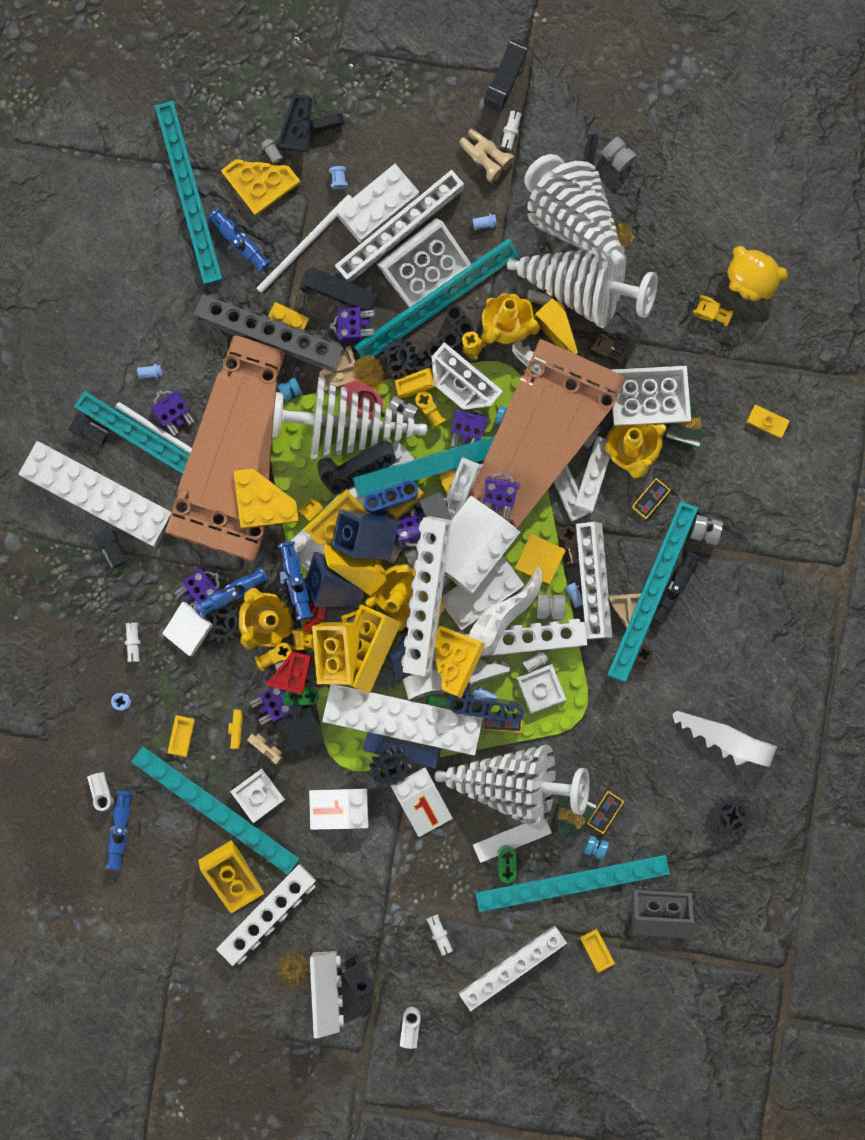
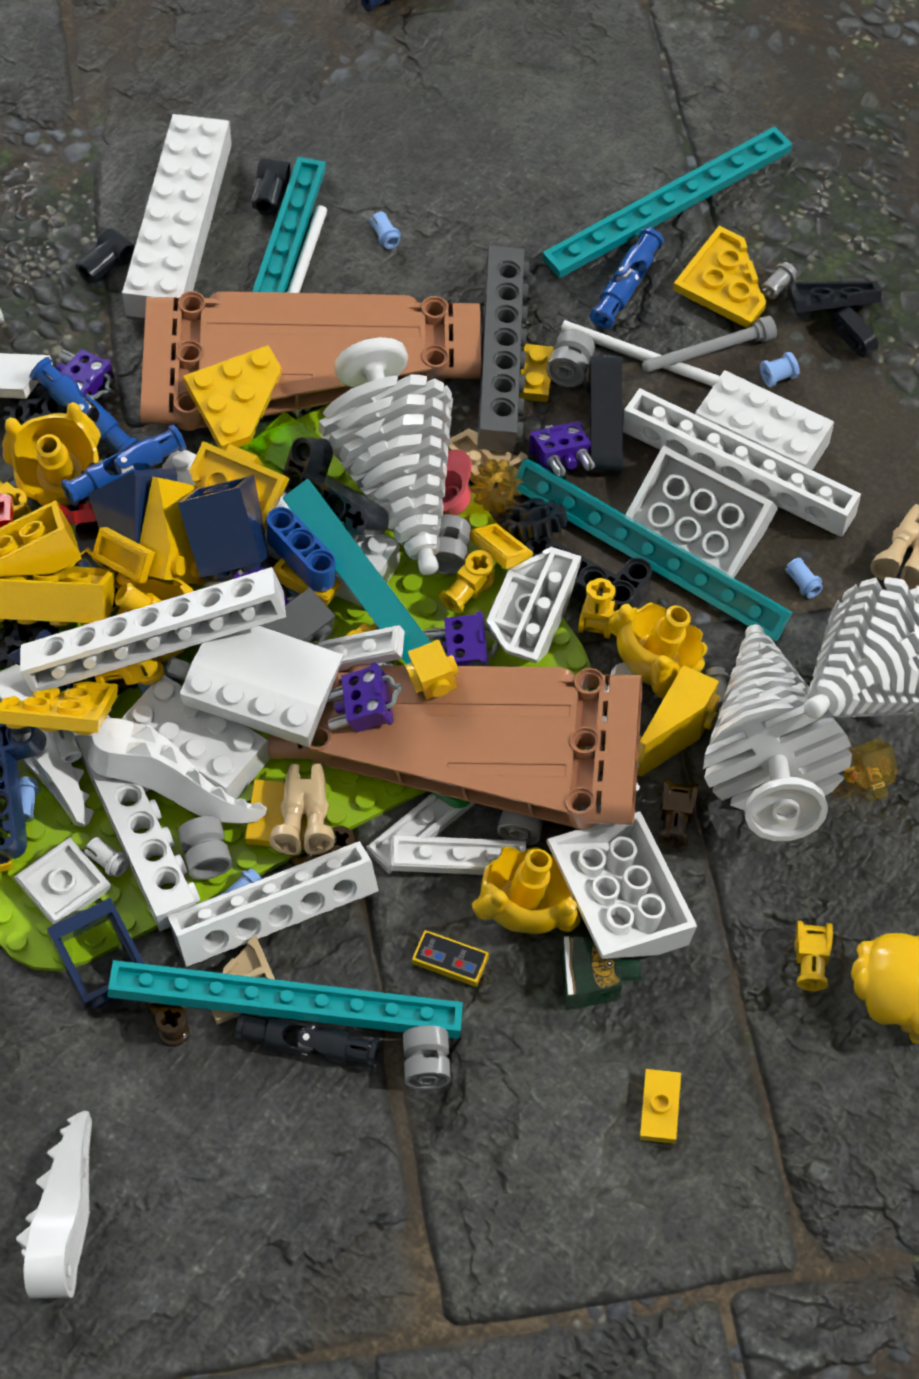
camera: 70 degrees right, 25 degrees down
dark purple piece [150,390,195,436] -> none
none -> dark blue window [47,898,144,1009]
none -> yellow tile [91,527,155,583]
none -> clear neon green piece [248,412,321,473]
none -> tan piece [270,763,335,855]
none -> yellow brick [405,640,459,700]
none -> light grey wheel [546,329,595,387]
none -> light grey piece [642,316,777,372]

